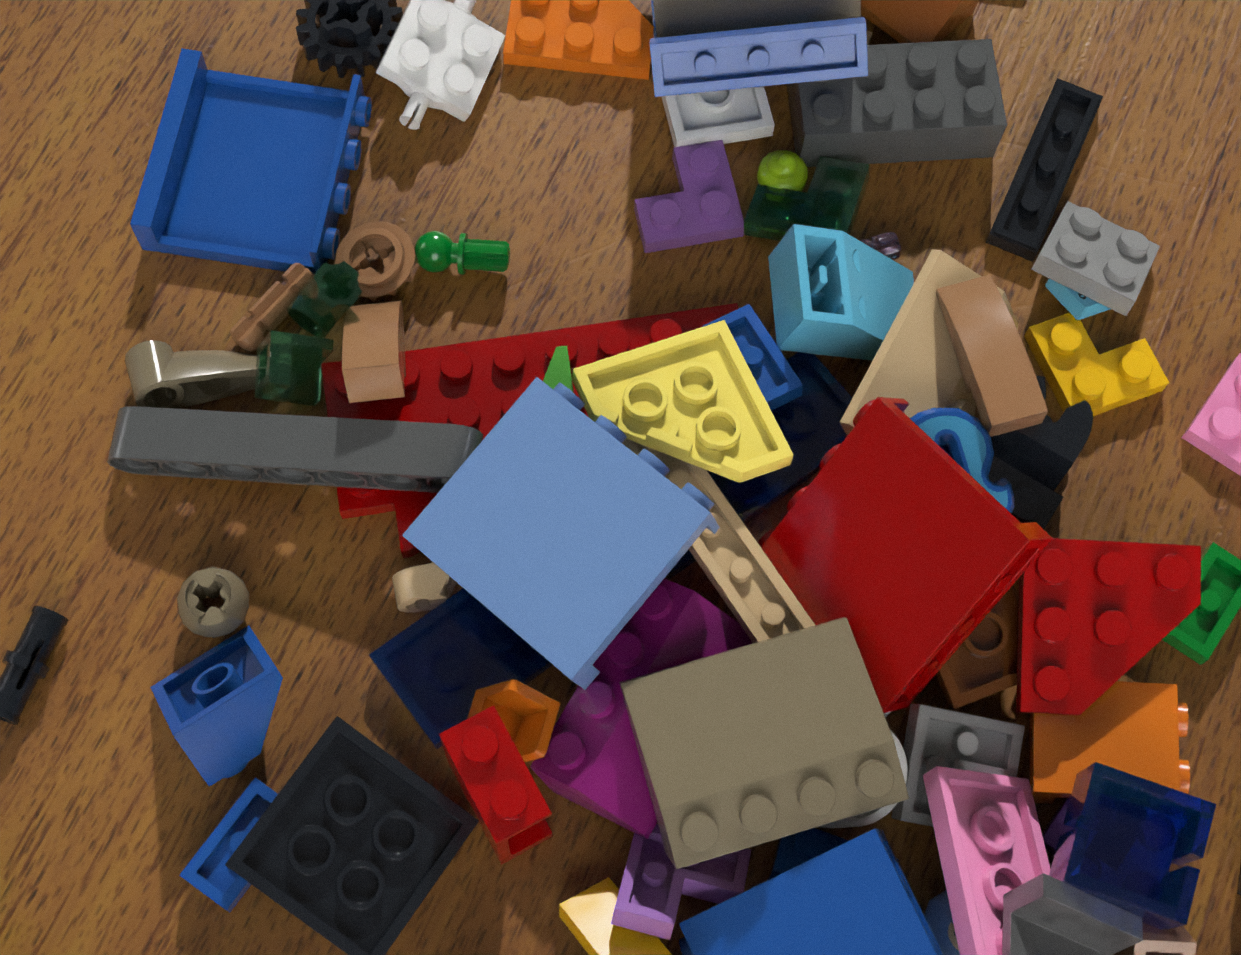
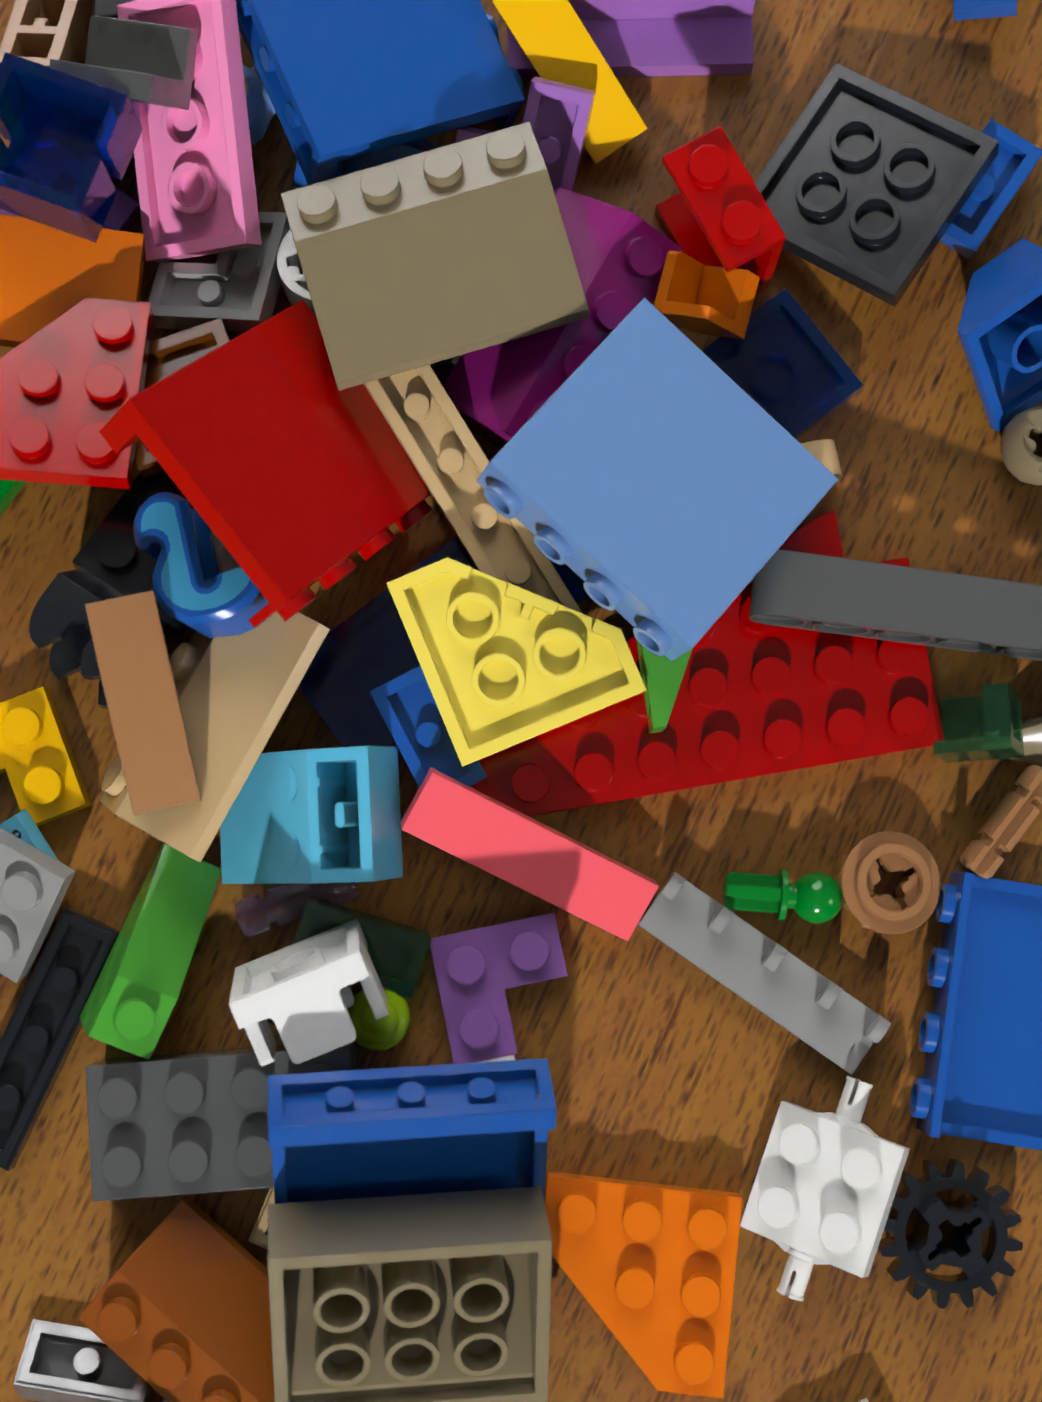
camera: 165 degrees left, 15 degrees up
clear green piece [287,261,362,338] -> none
medium nougat slope [342,300,406,403] -> none
none -> bright green slope [79,843,221,1060]
none -> white panel [229,919,389,1067]
none -> coral tile [400,767,659,941]
none -> light grey hinge [638,872,891,1075]

